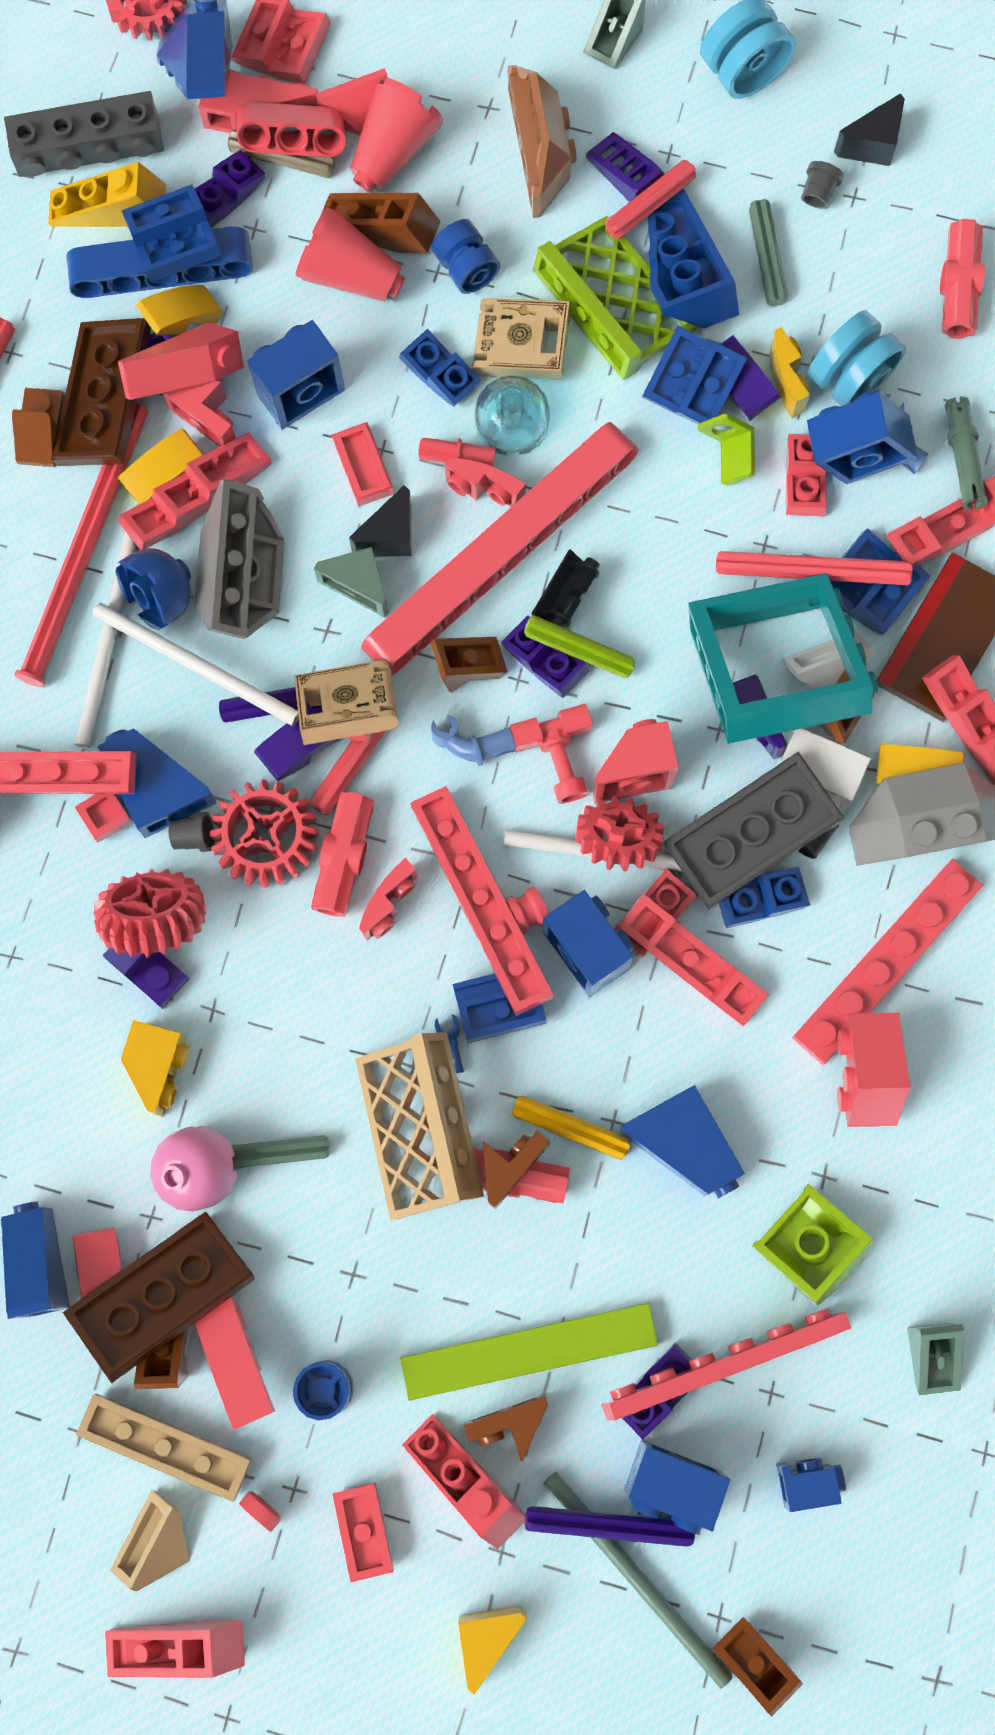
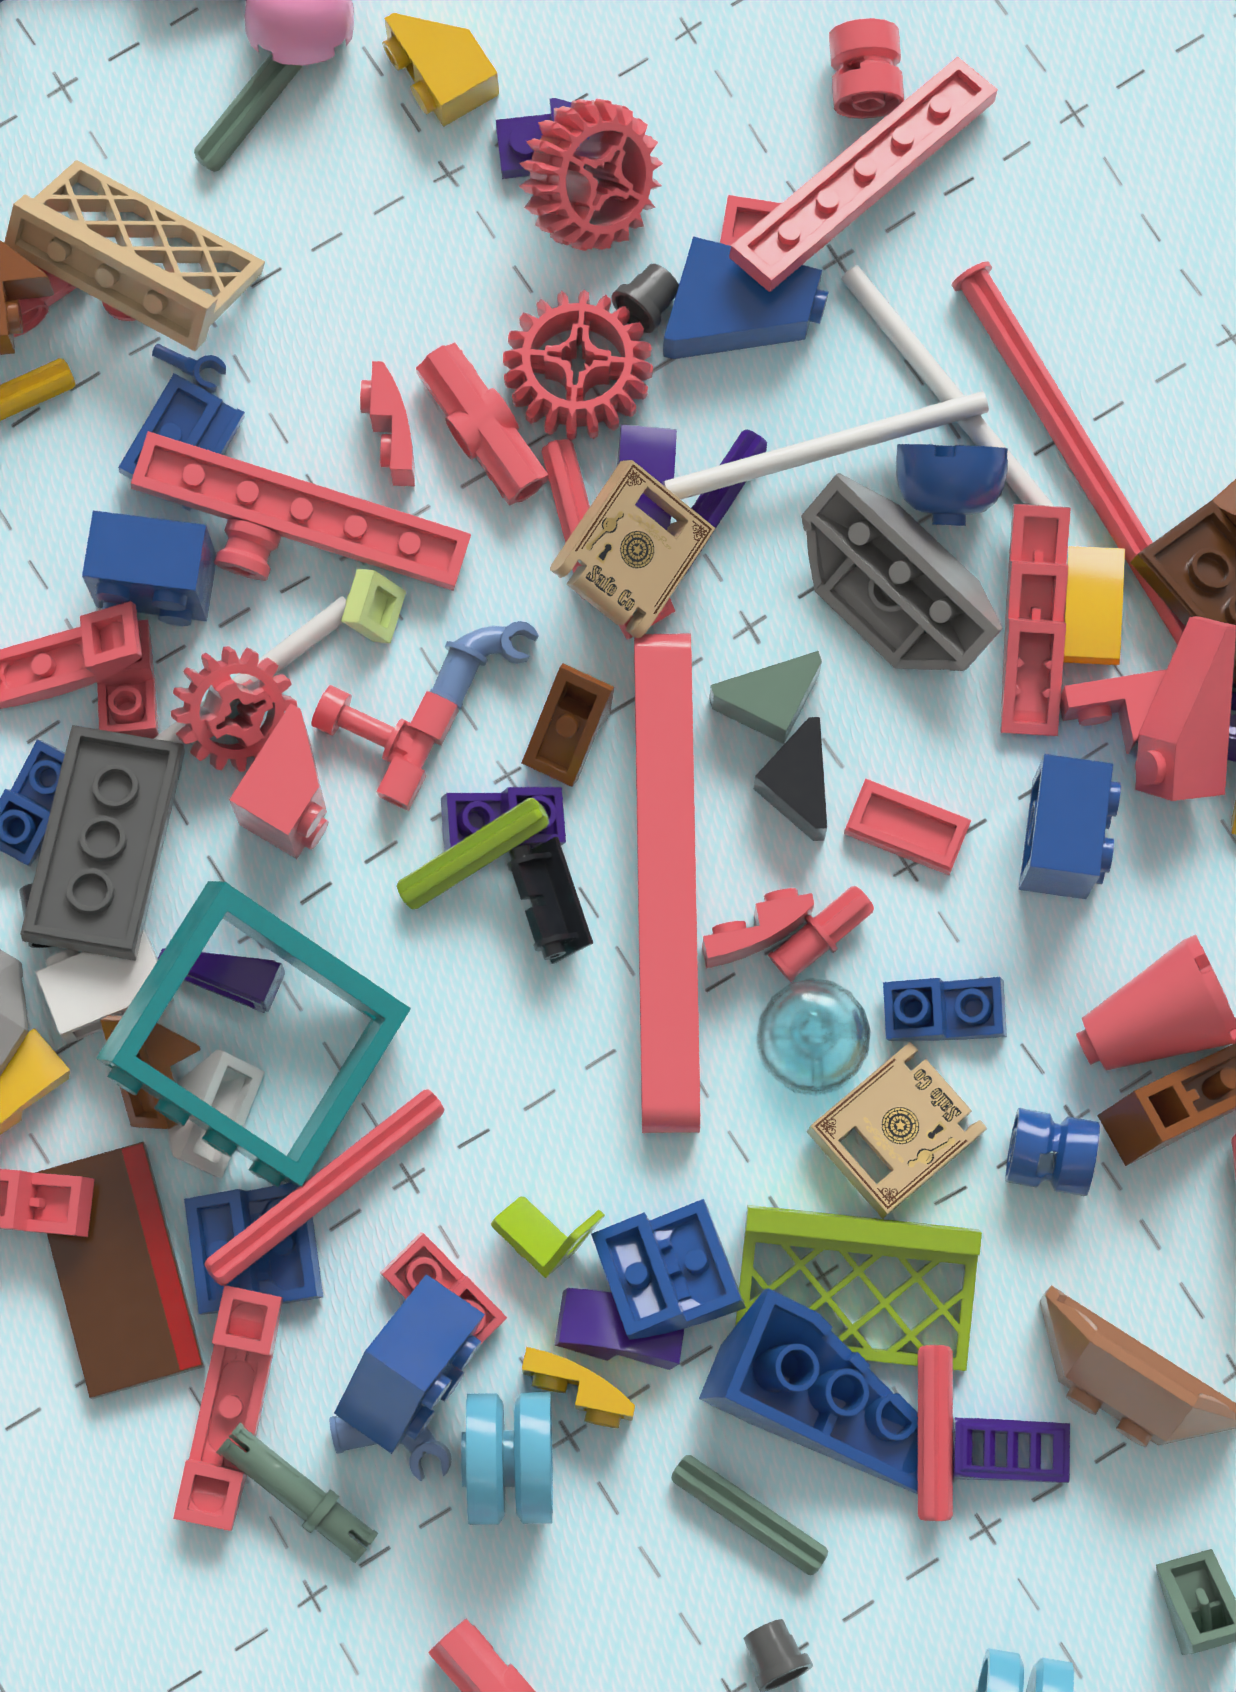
camera: 130 degrees right, 0 degrees up
none -> yellowish green plate [341,569,406,644]

